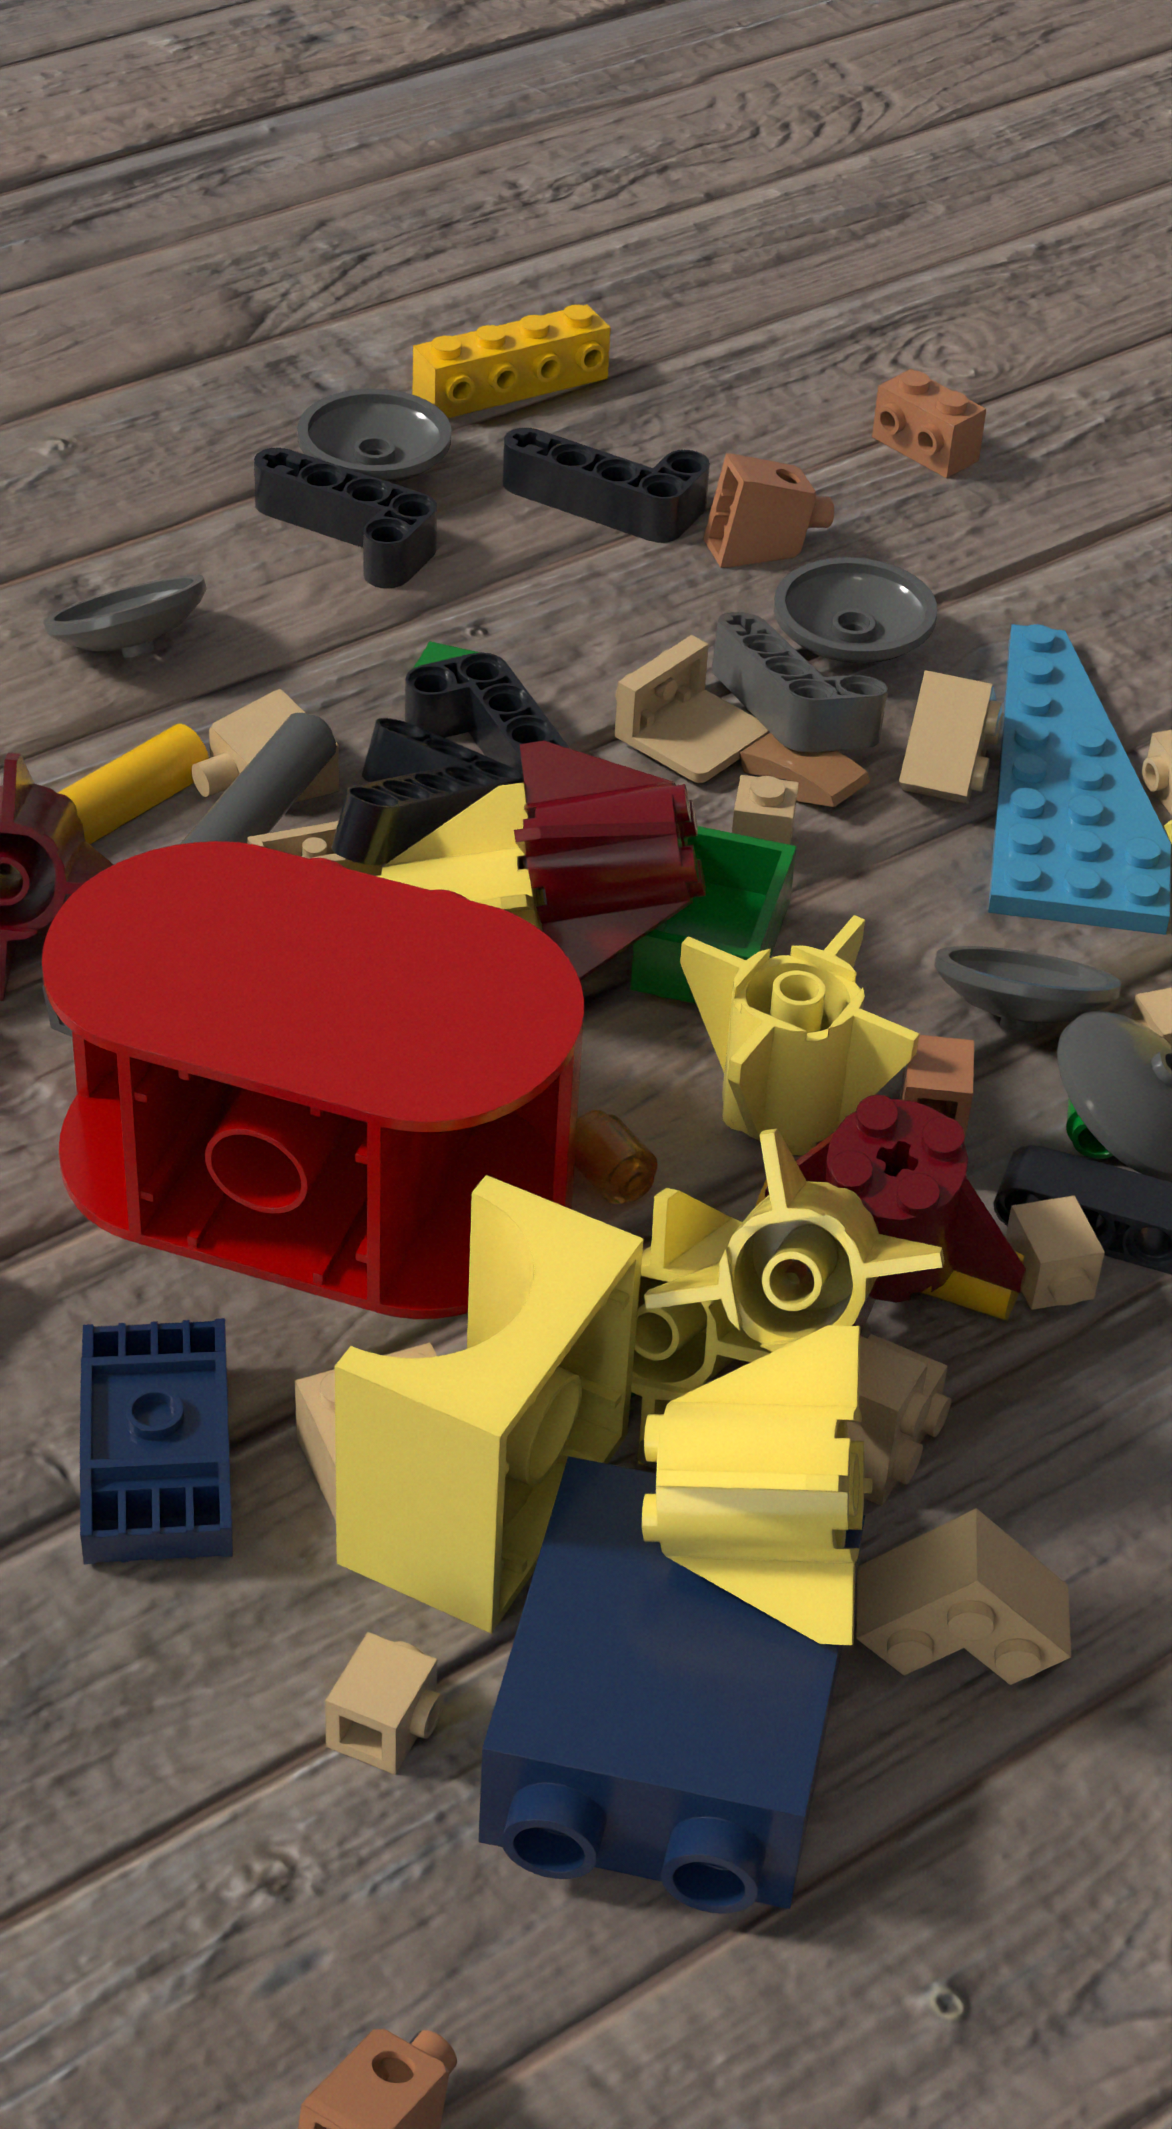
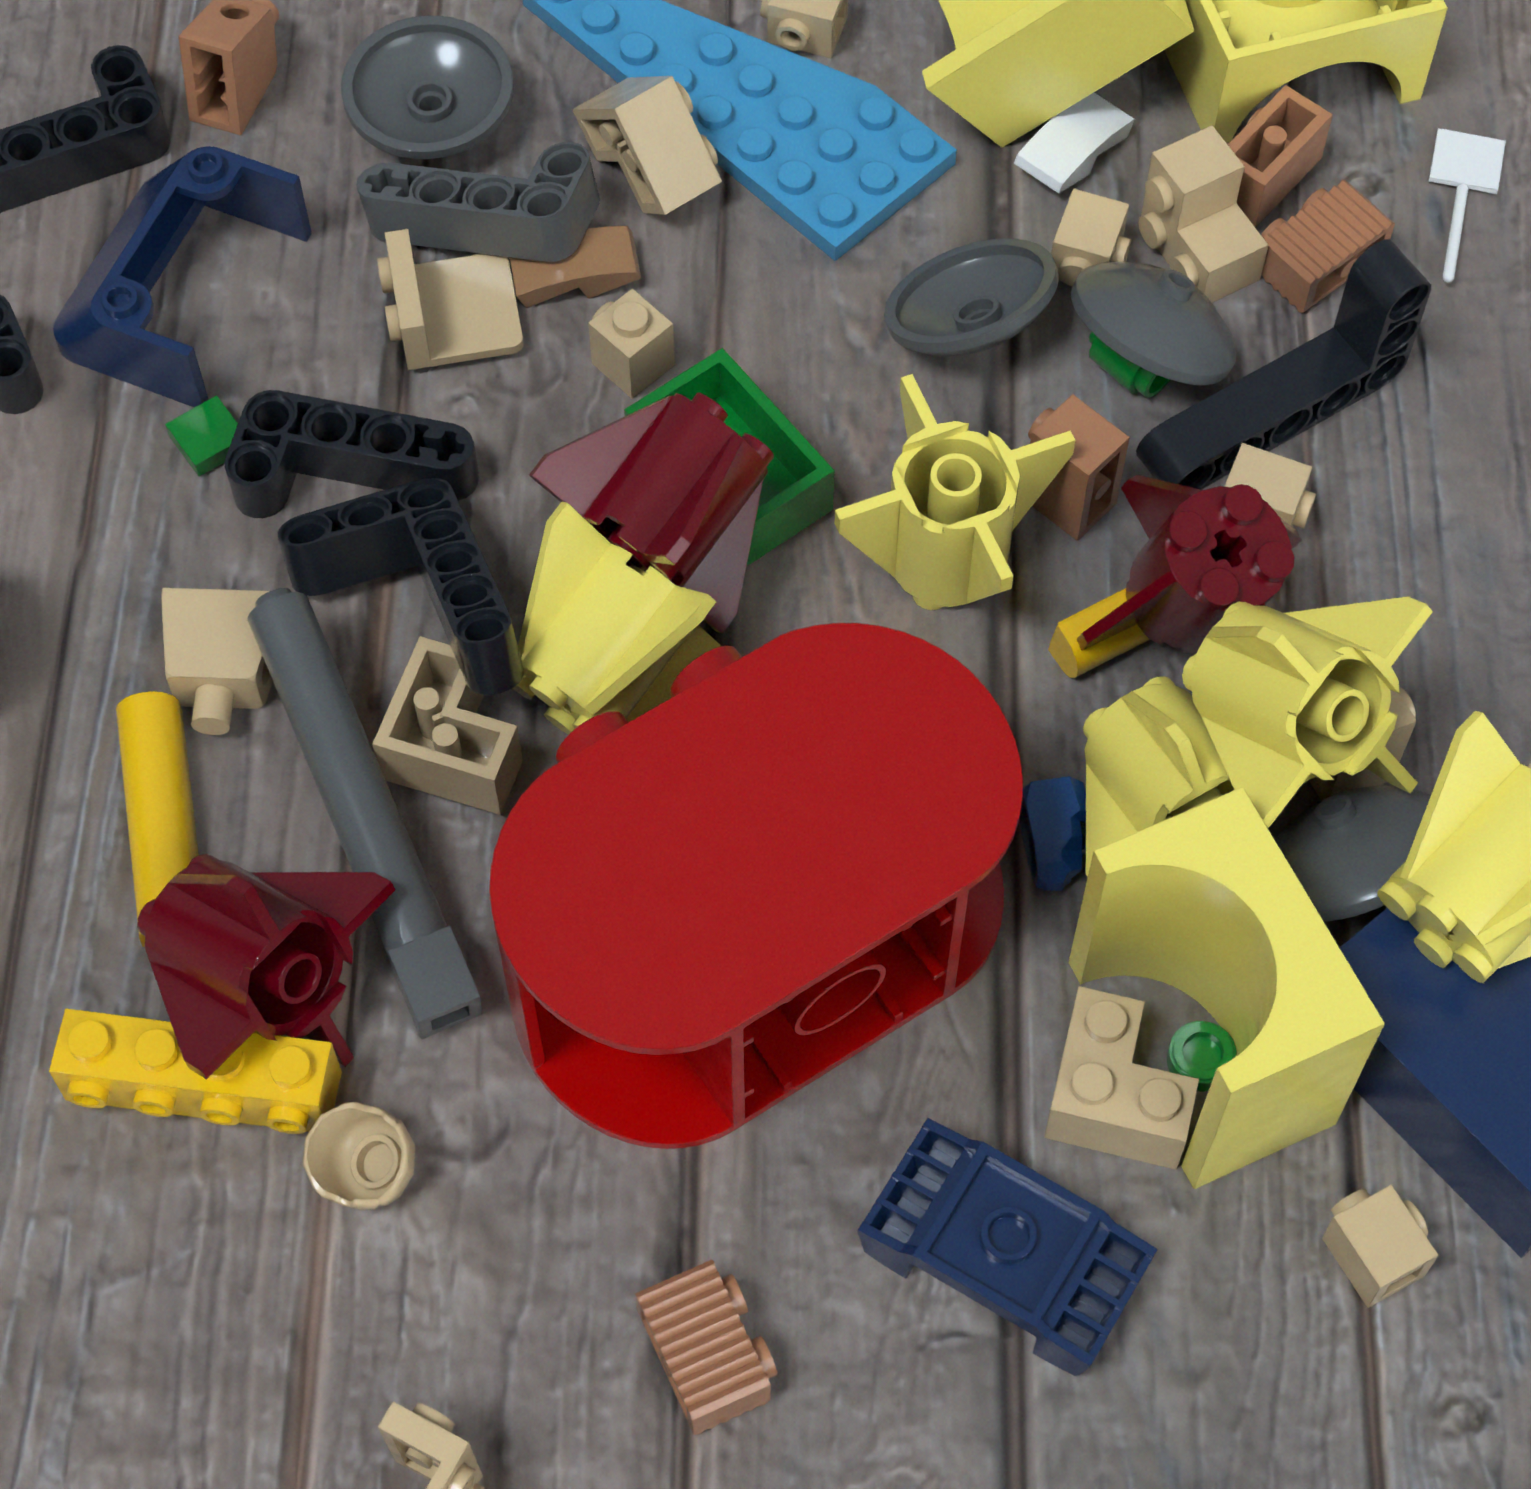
camera: 50 degrees left, 20 degrees up
none -> dark blue windscreen [53,146,312,408]

